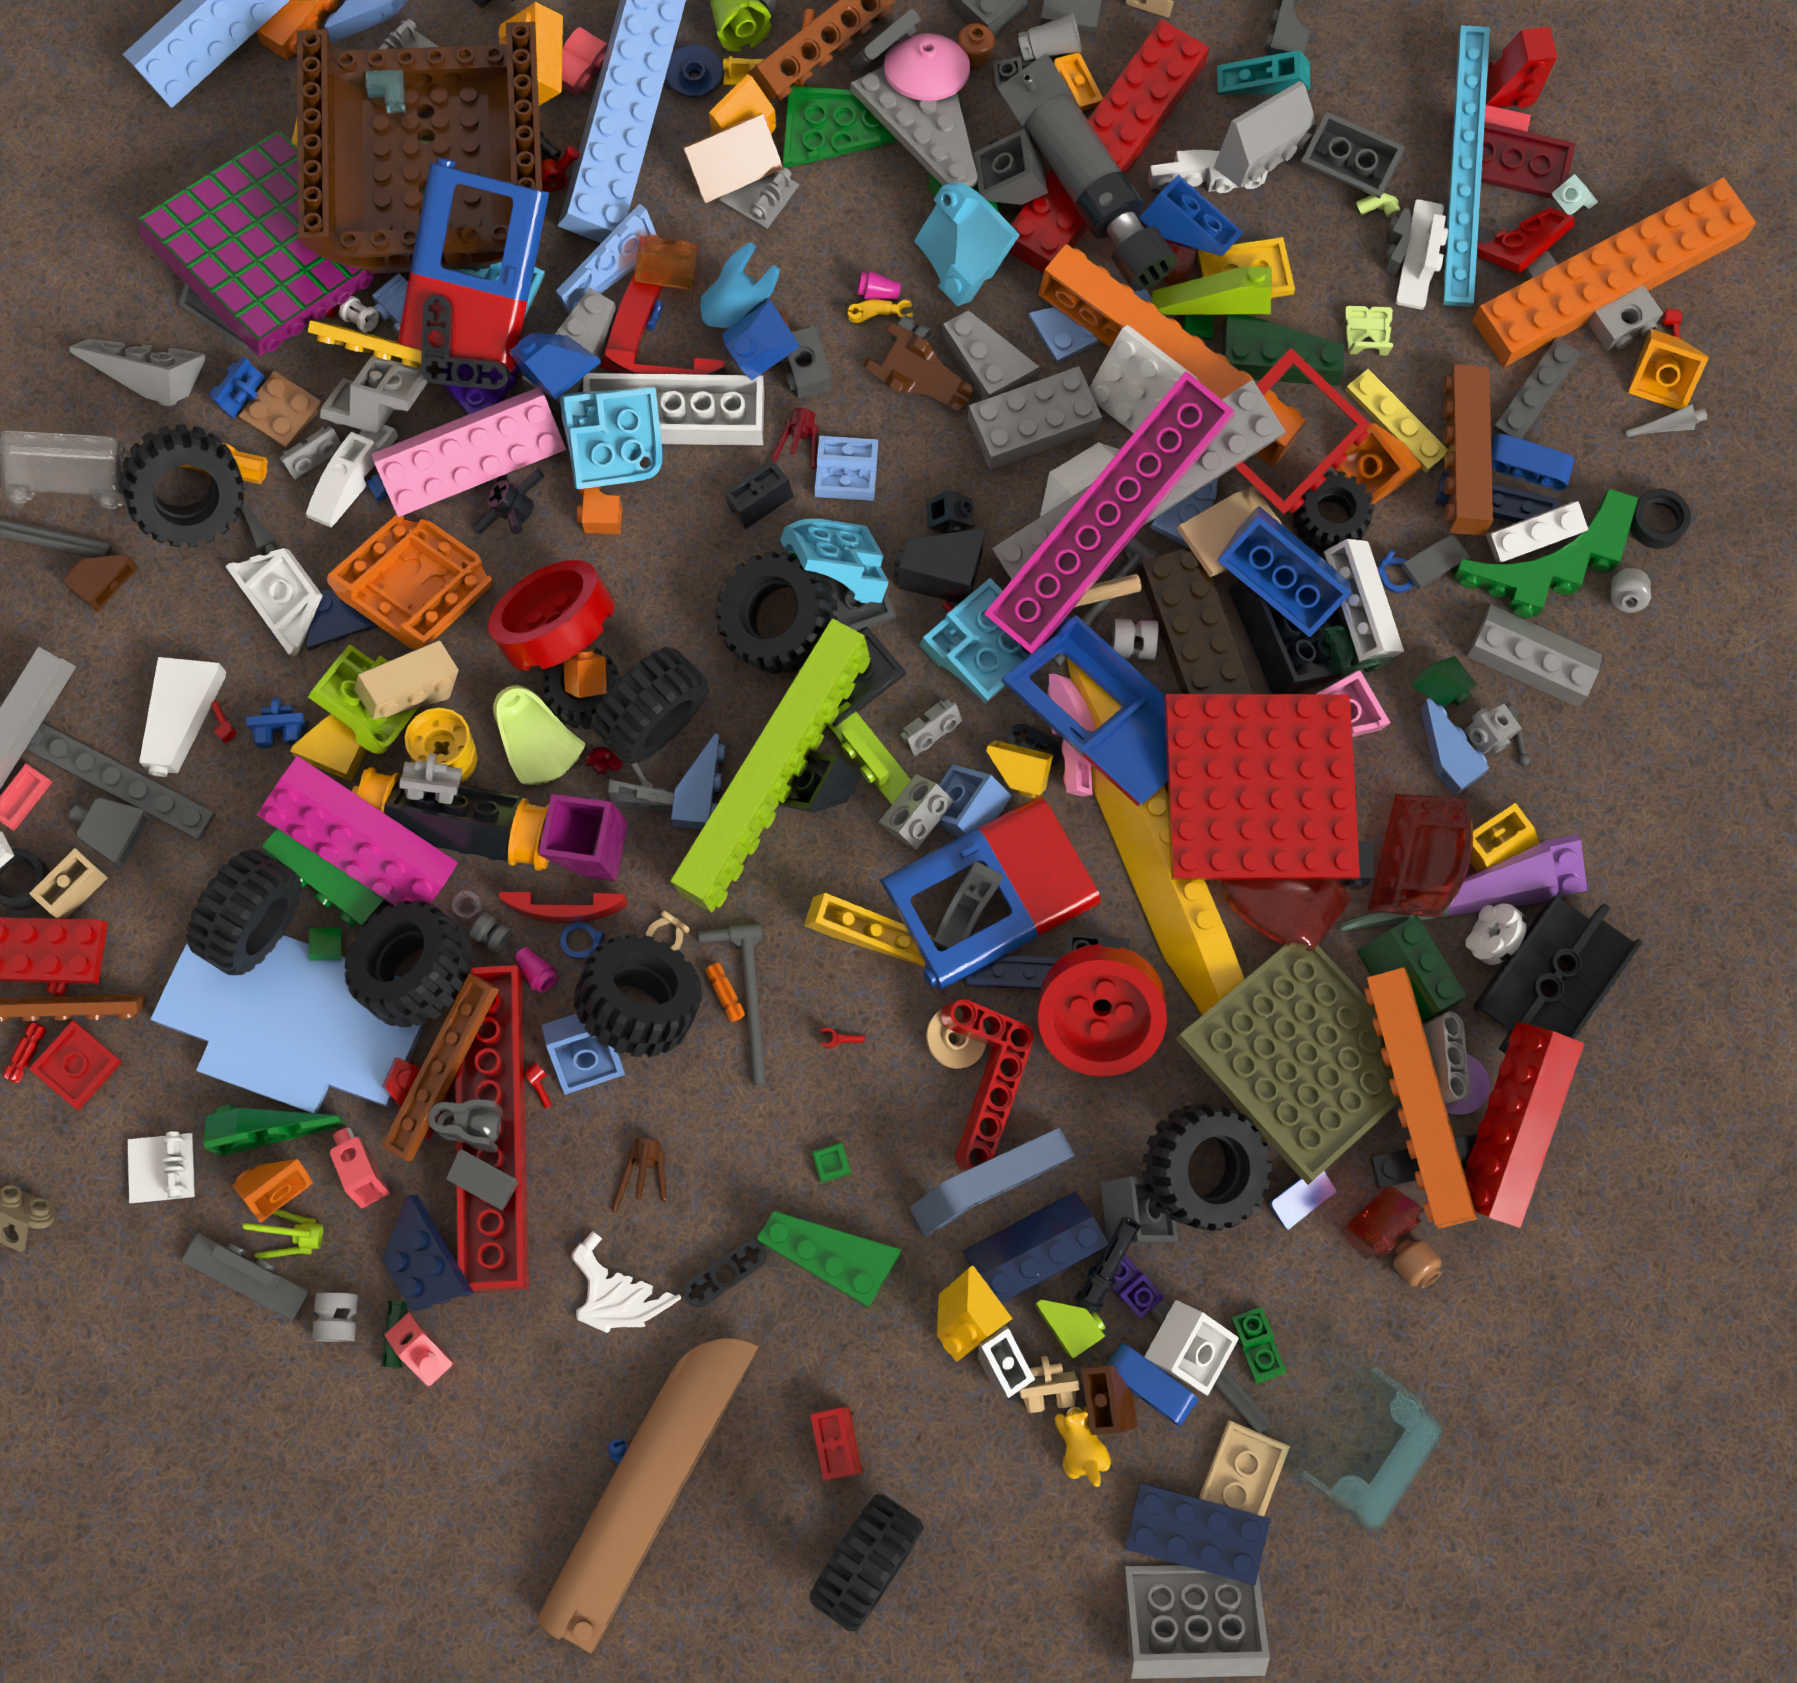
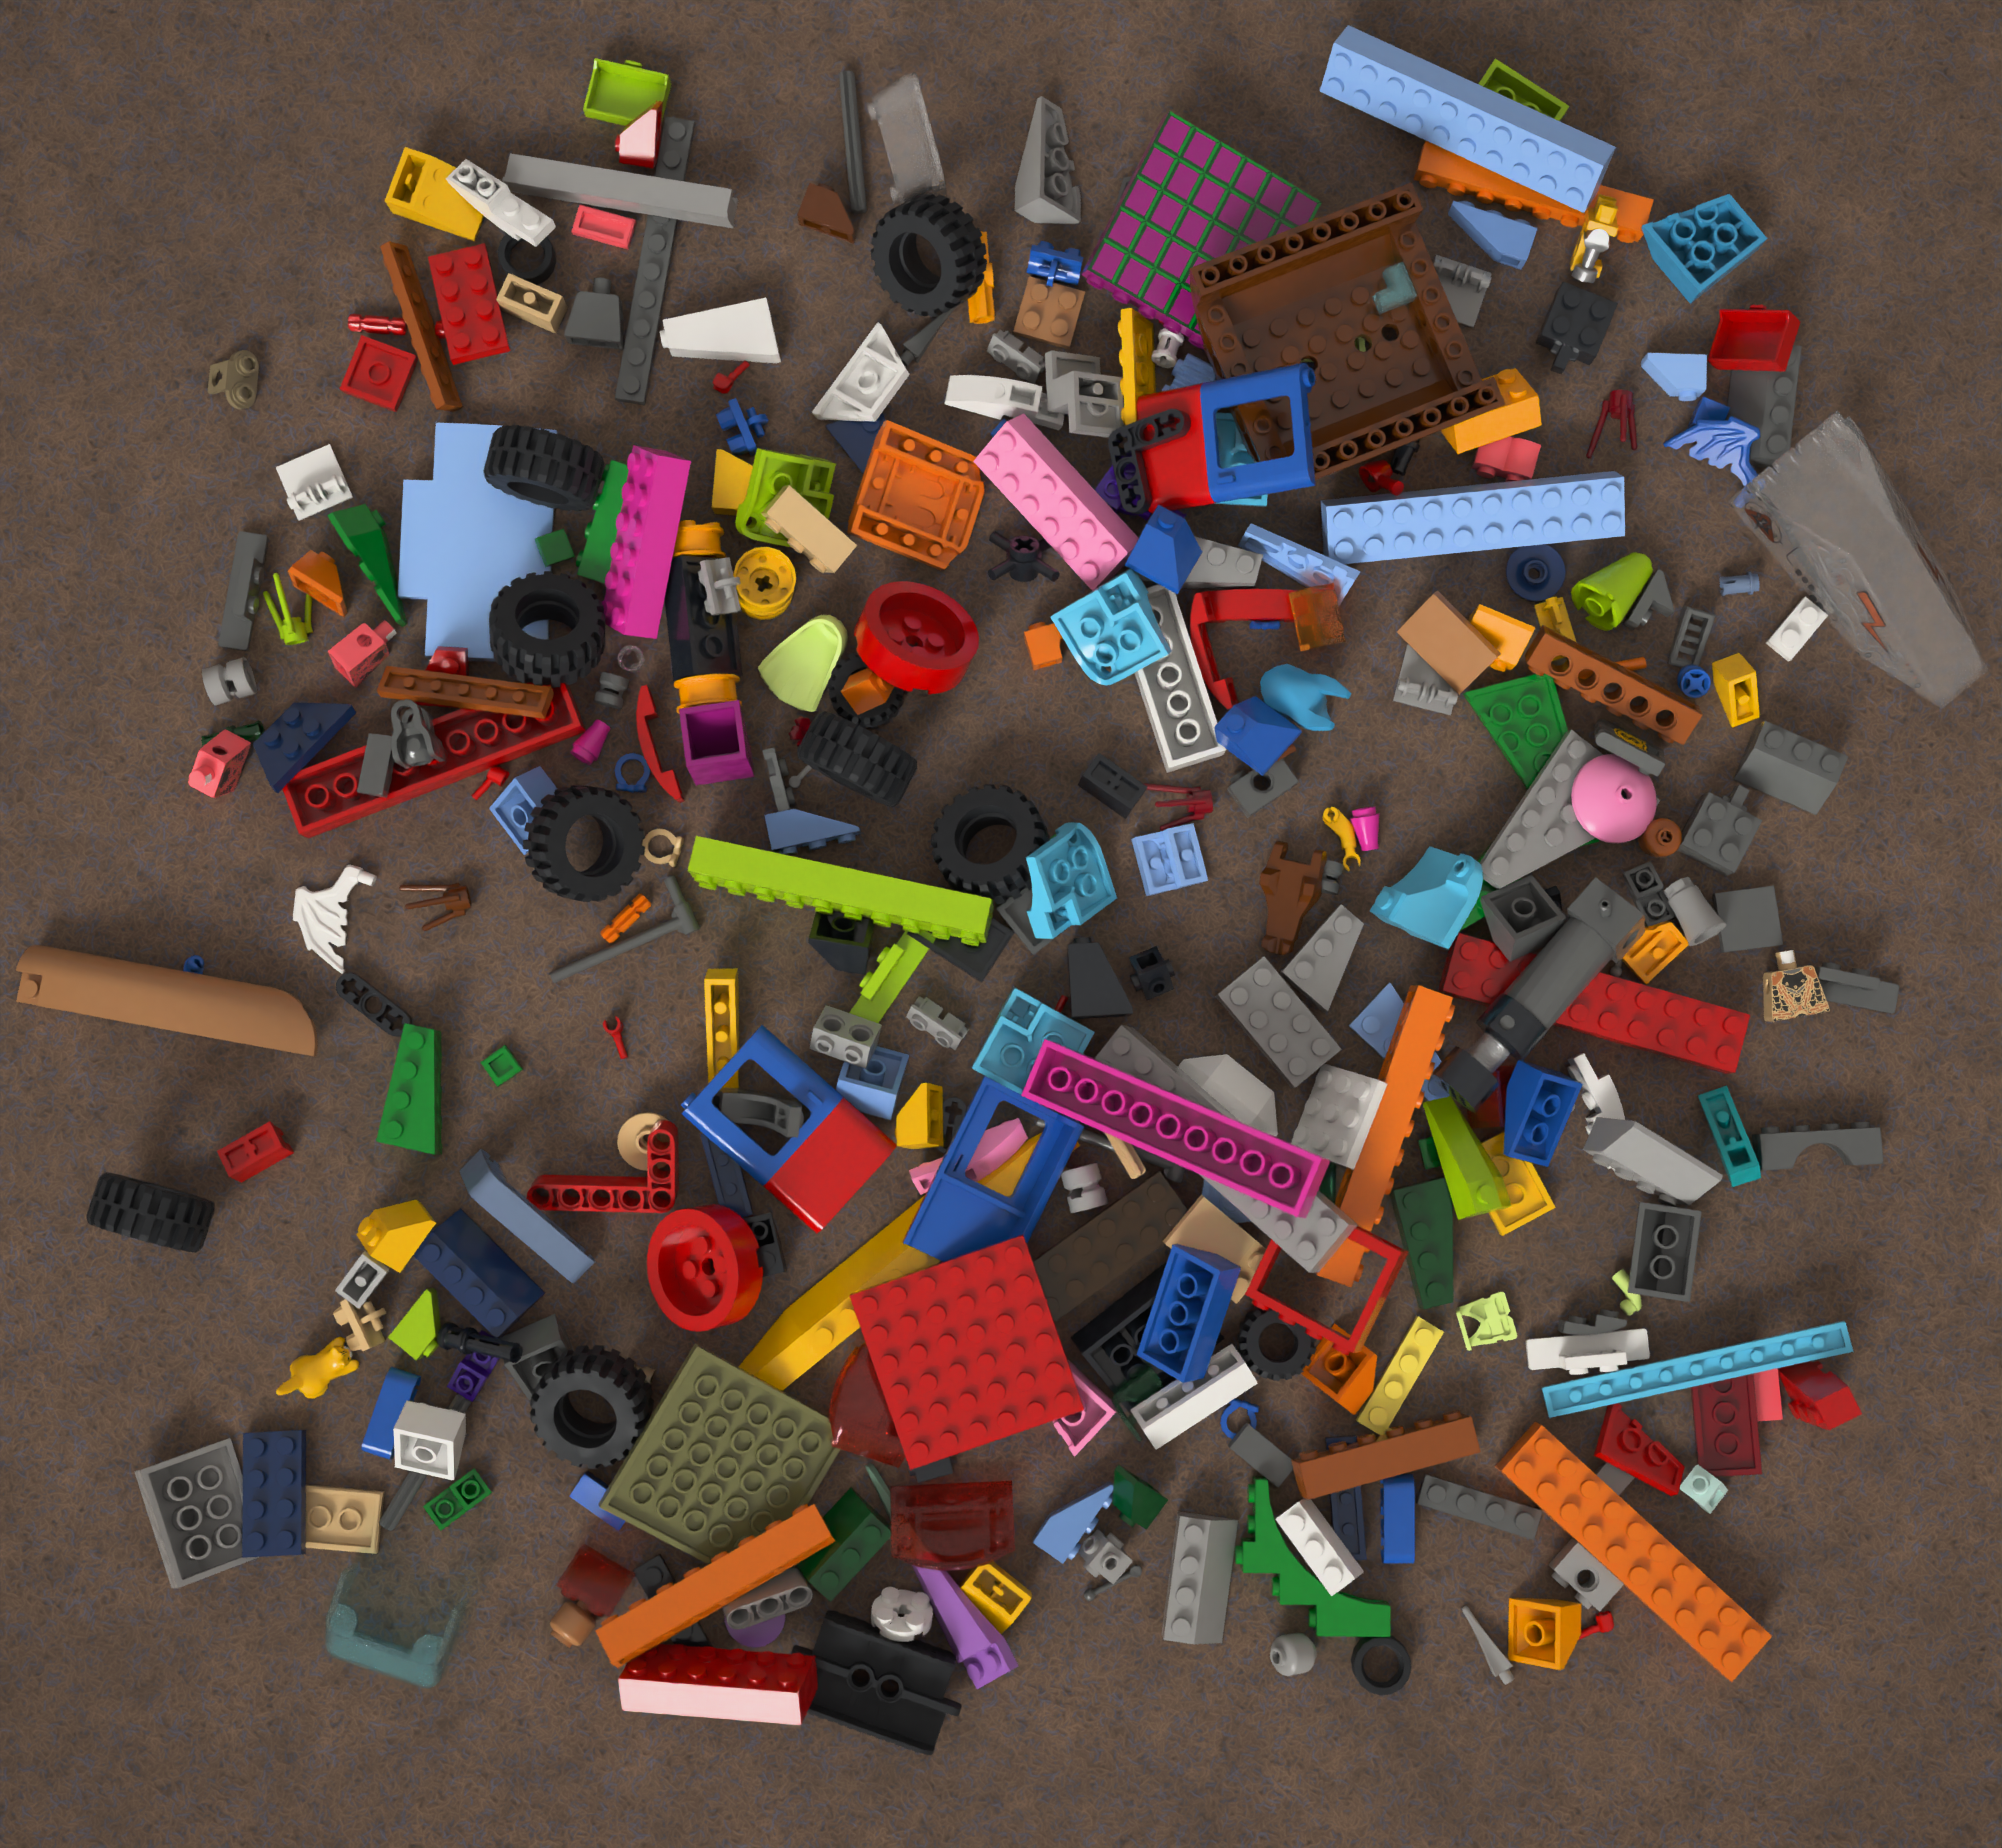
camera: 75 degrees right, 10 degrees up
reddish brown slope [1081,1365,1137,1435] -> none

